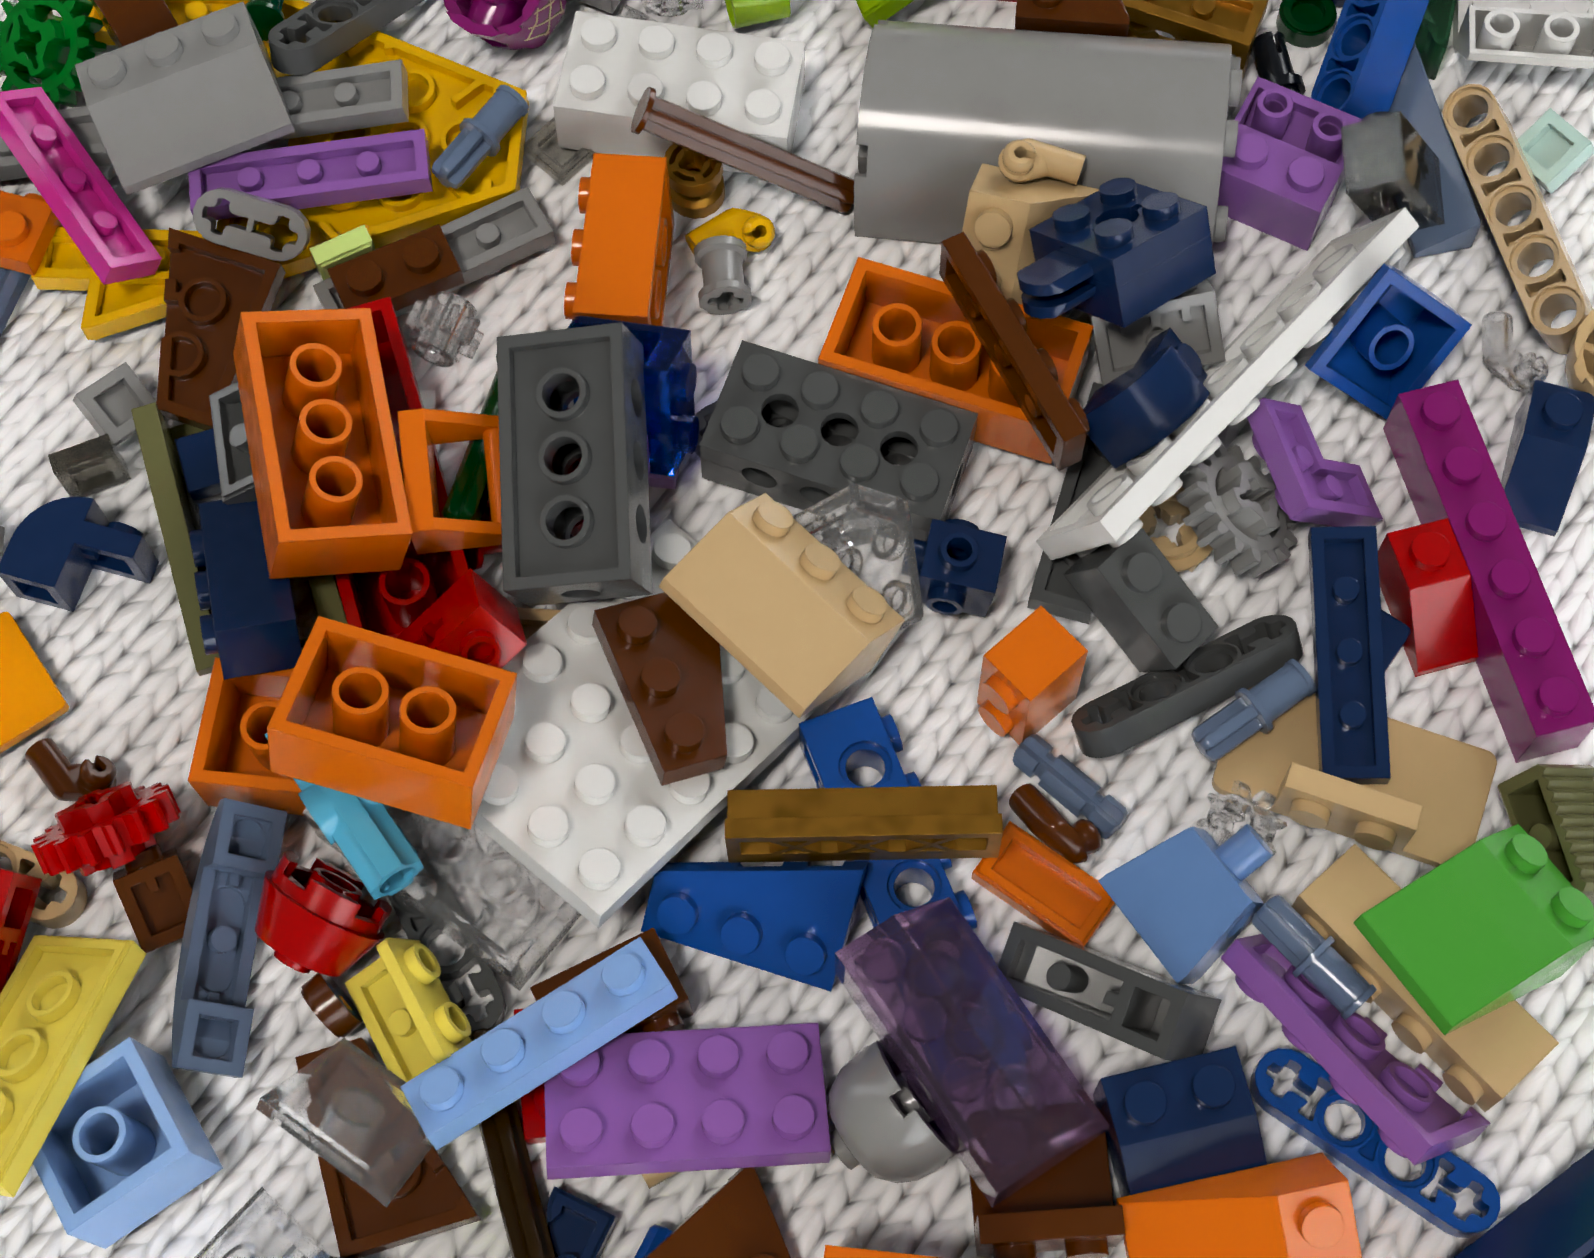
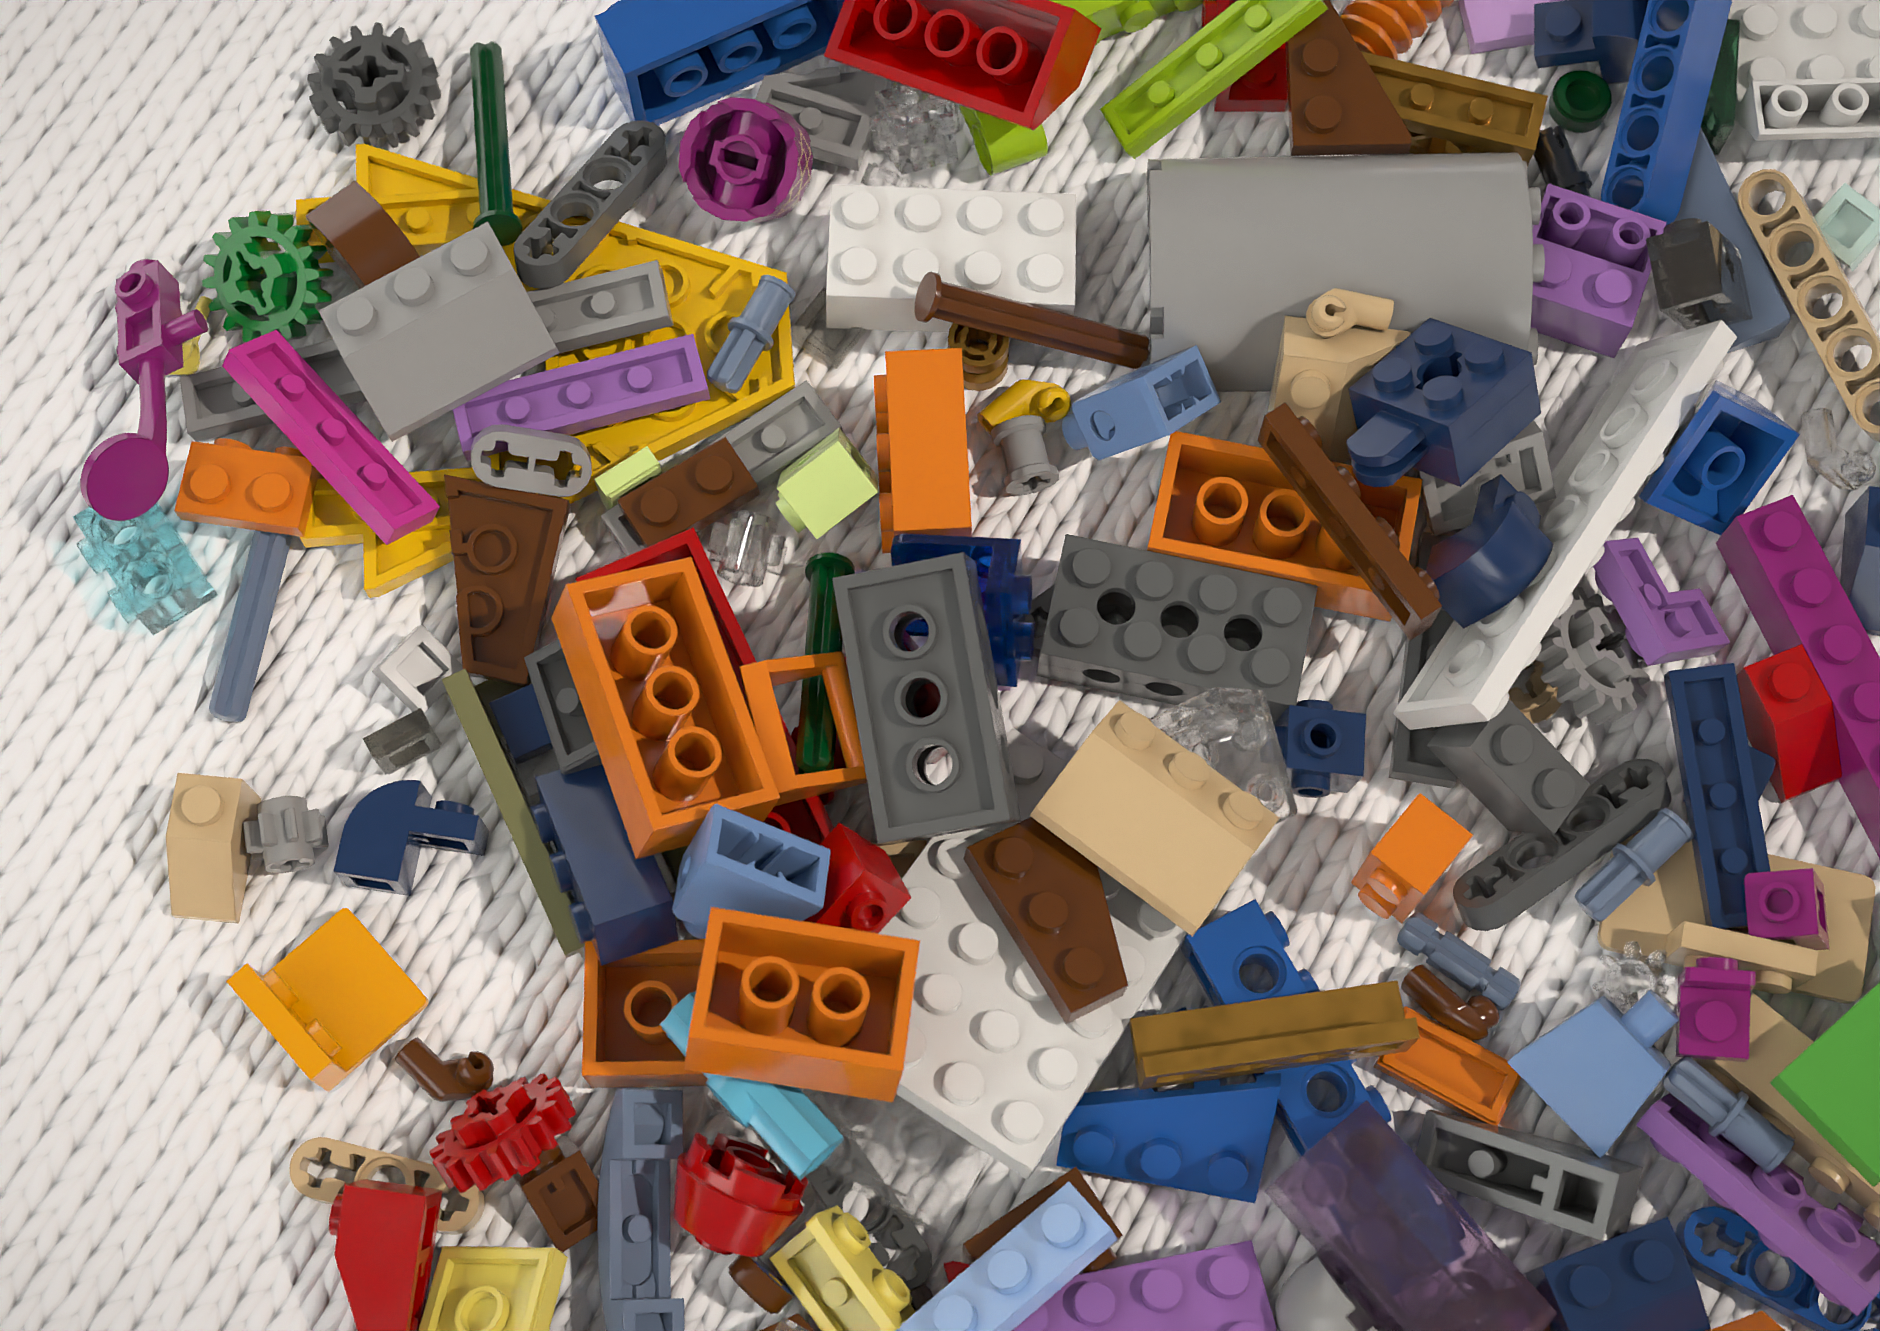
camera: 10 degrees left, 5 degrees up
none -> medium blue torso [672,803,831,939]
none -> yellowish green brick [775,427,878,539]
none -> medium blue torso [1062,345,1221,460]
none -> magenta bracket [1676,957,1756,1062]
none -> magenta bracket [1744,868,1830,950]

